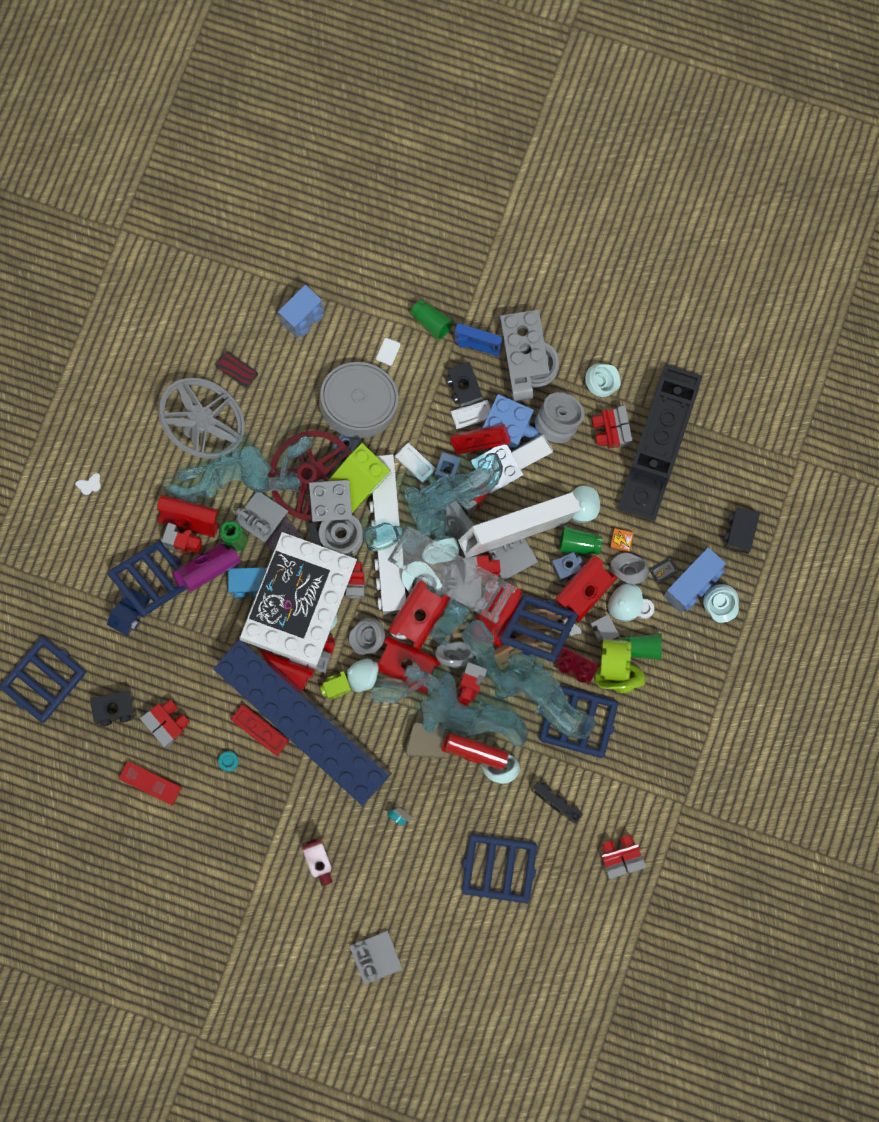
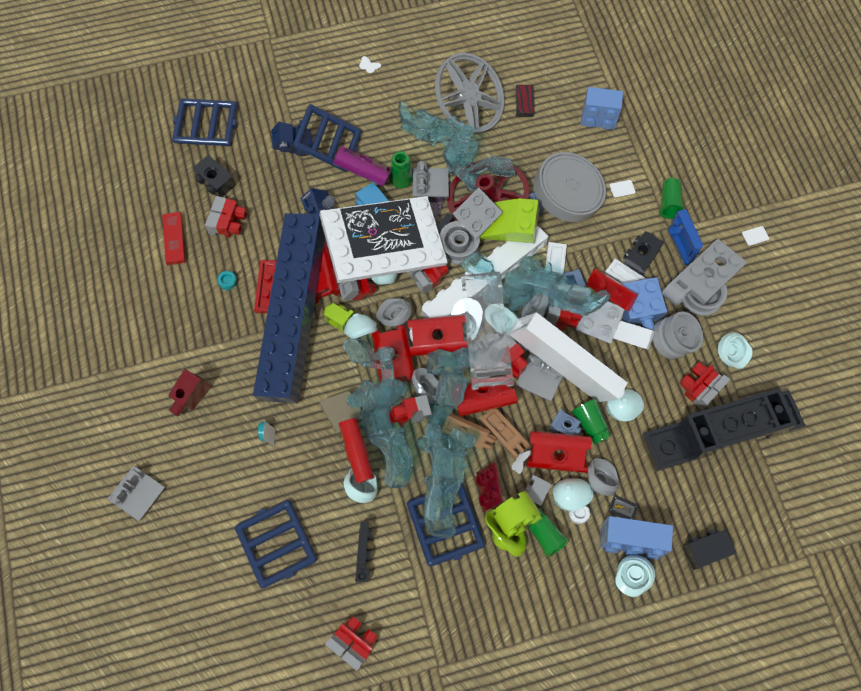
camera: 50 degrees right, 10 degrees down
red piece [157,495,219,538] -> none
red hips [162,523,203,555] -> none
dark blue bar [500,594,578,662] -> none
tile [610,528,634,553] -> none
none -> dark blue piece [301,188,336,214]
none -> white sticker [742,226,769,246]

